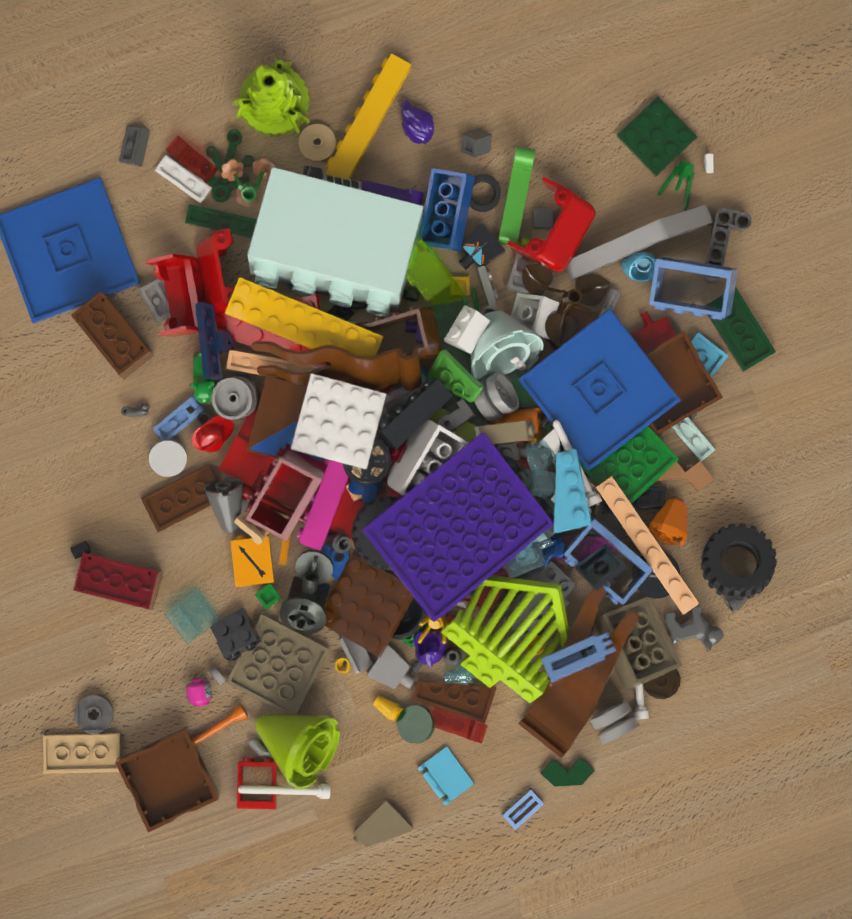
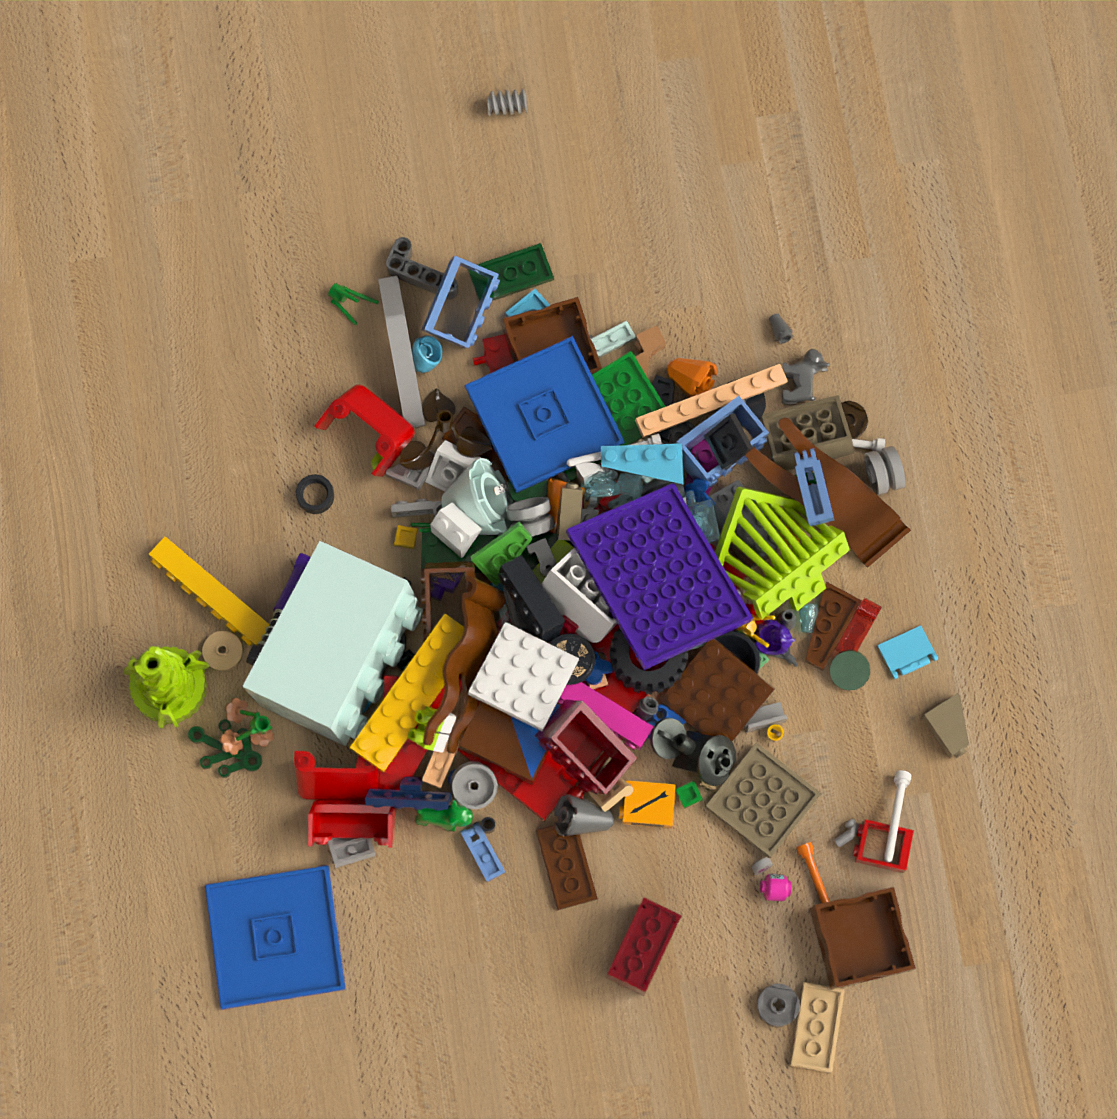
camera: 80 degrees left, 10 degrees down
black hinge [70,541,91,559] -> none
reddish brown hose [71,291,154,380] -> none
dark grey slope [119,125,150,167] -> none
dark grey arm [121,403,149,418] -> none
tile [149,439,187,477] -> none
white tile [155,155,212,204] -> none
clear light blue slope [164,589,220,645] -> none
clear red plate [165,135,219,184] -> none
dark green plate [185,204,257,239] -> none
red piece [191,415,234,453] -> none
black plate [210,607,262,661] -> none
lime cone [255,714,340,789] -> none
light orange sticker [278,535,291,566] -> none
light grey torso [367,645,415,689] -> none
yellow cone [373,695,403,722] -> none
dark purple hair [400,100,434,144] -> none
clear neon green windscreen [406,238,466,305] -> none
blue brick [417,168,475,252] -> none
black torso [458,224,505,270] -> none
dark grey panel [461,129,492,158] -> none
bright green beam [498,146,536,245] -> none
light blue tile [502,789,544,830] -> none
dark grey tile [534,208,553,229] -> none
dark green tile [540,758,595,787] -> none
light grey axle [599,289,621,316] -> none
dark green plate [616,97,697,177] -> none
black tyre [701,523,777,600] -> none
white tile [704,153,714,173] -> none
none -> lime hips [408,706,456,753]

